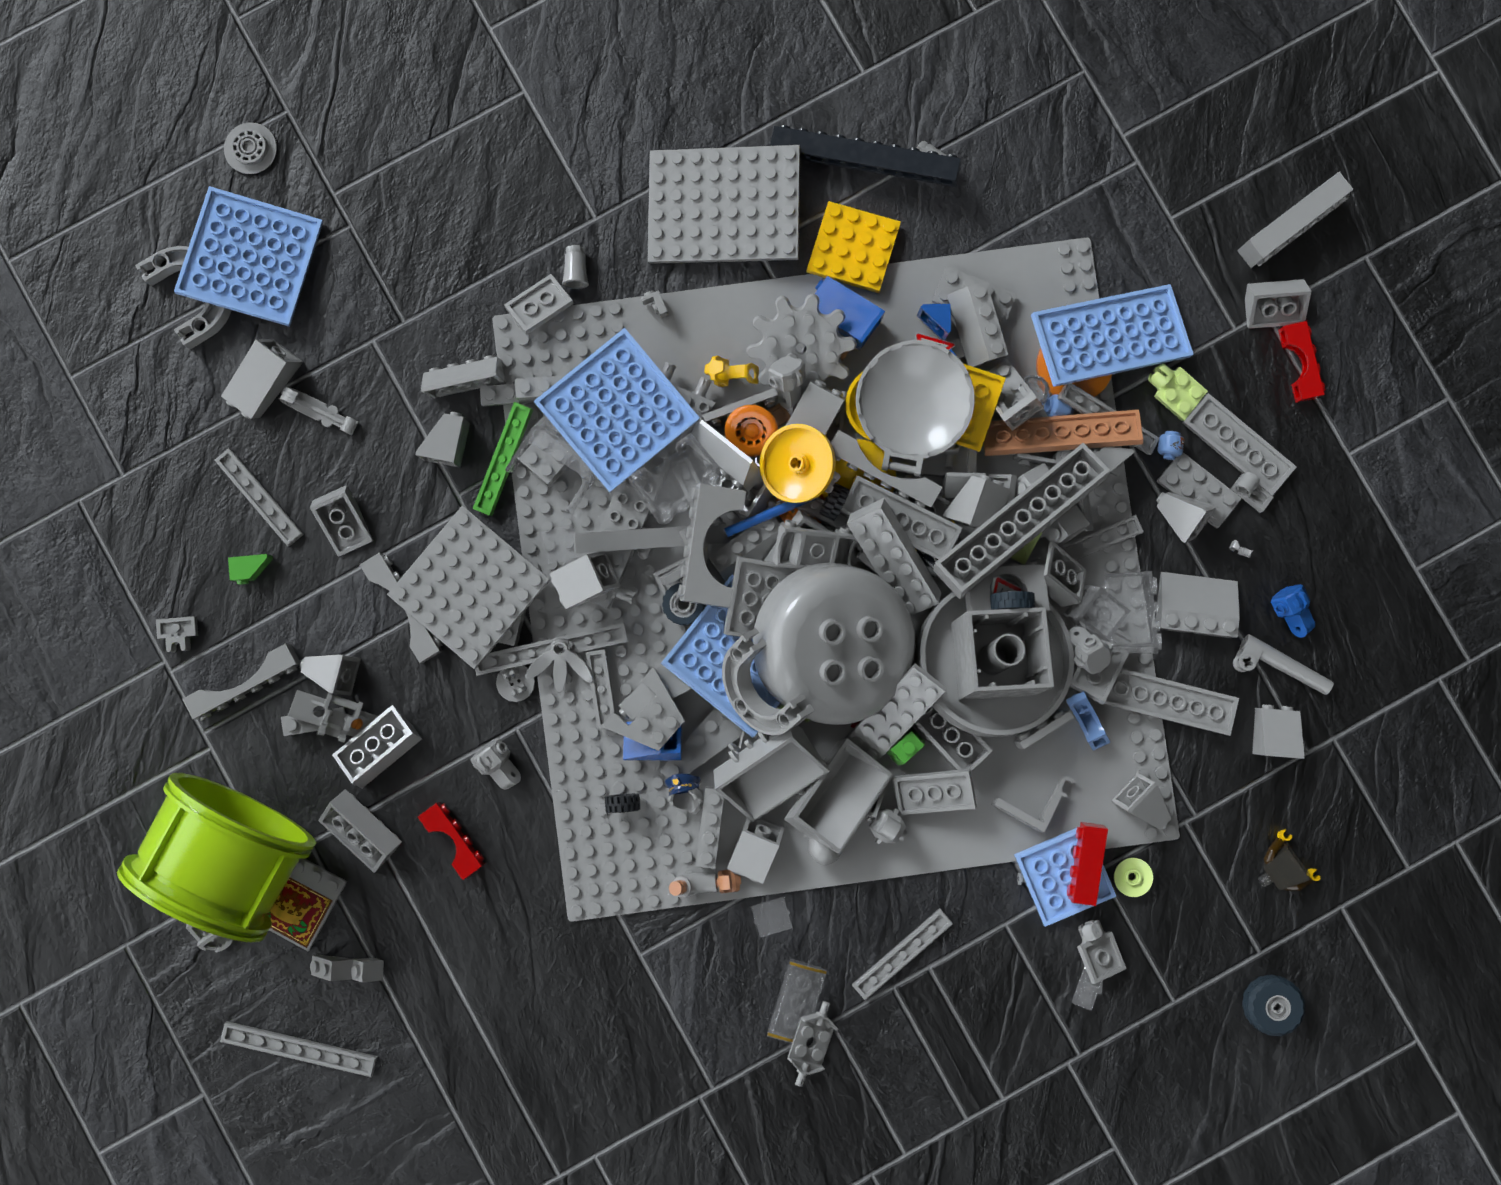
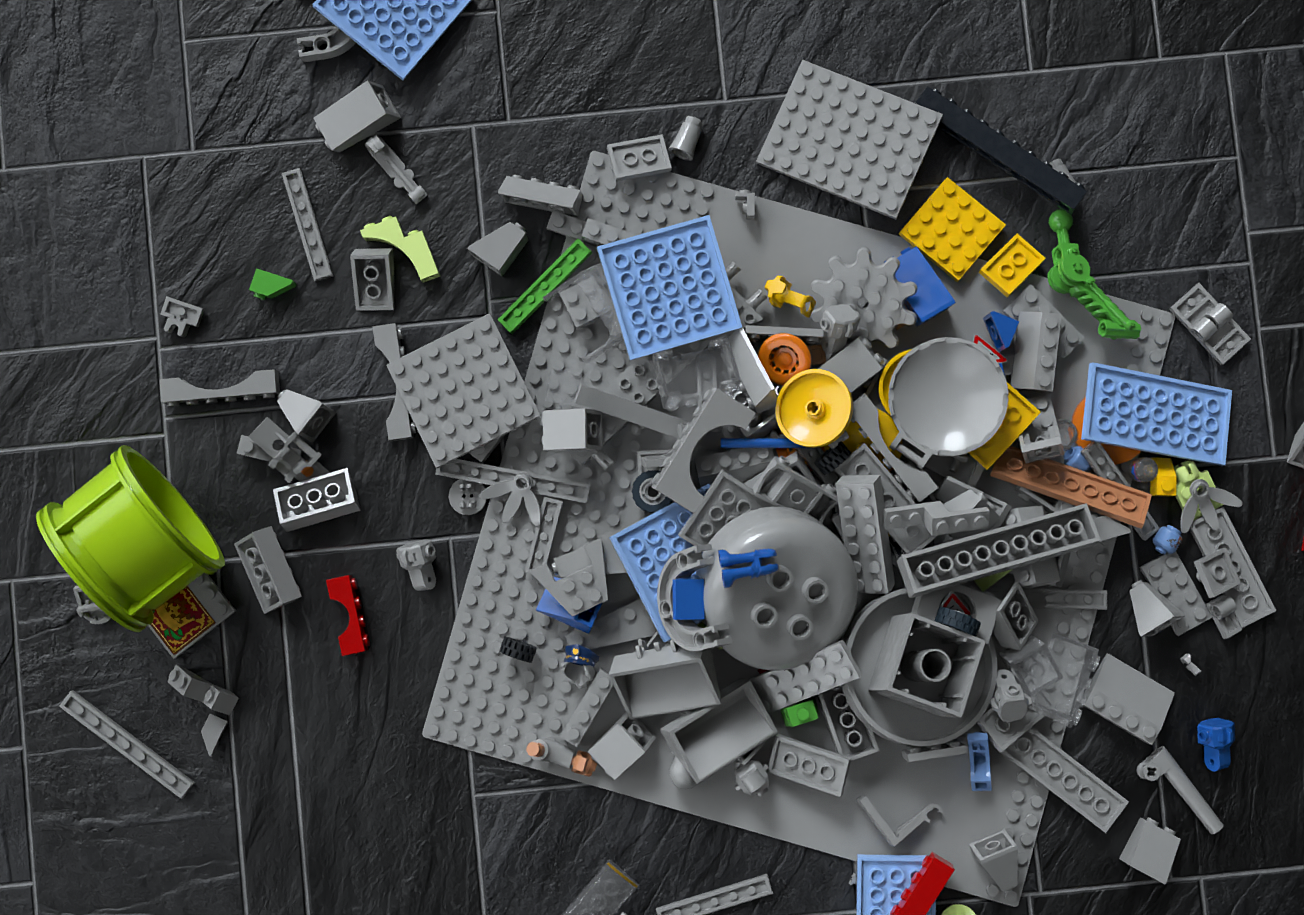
camera: 25 degrees right, 0 degrees up
clear piece [751,897,793,938] -> none
none -> light grey slope [201,714,228,757]
none -> yellowish green arch [360,216,441,283]
none -> blue slope [673,575,704,620]
none -> blue piece [718,549,779,588]
none -> light grey bracket [883,501,990,536]
none -> yellow plate [979,234,1046,298]
none -> bright green piece [1047,209,1141,340]
none -> clear head [1128,458,1158,483]
none -> yellow slope [1150,458,1176,496]
none -> light grey plate [1169,283,1251,365]
none -> light grey plant [1180,479,1243,533]
none -> light grey tile [1194,547,1241,598]

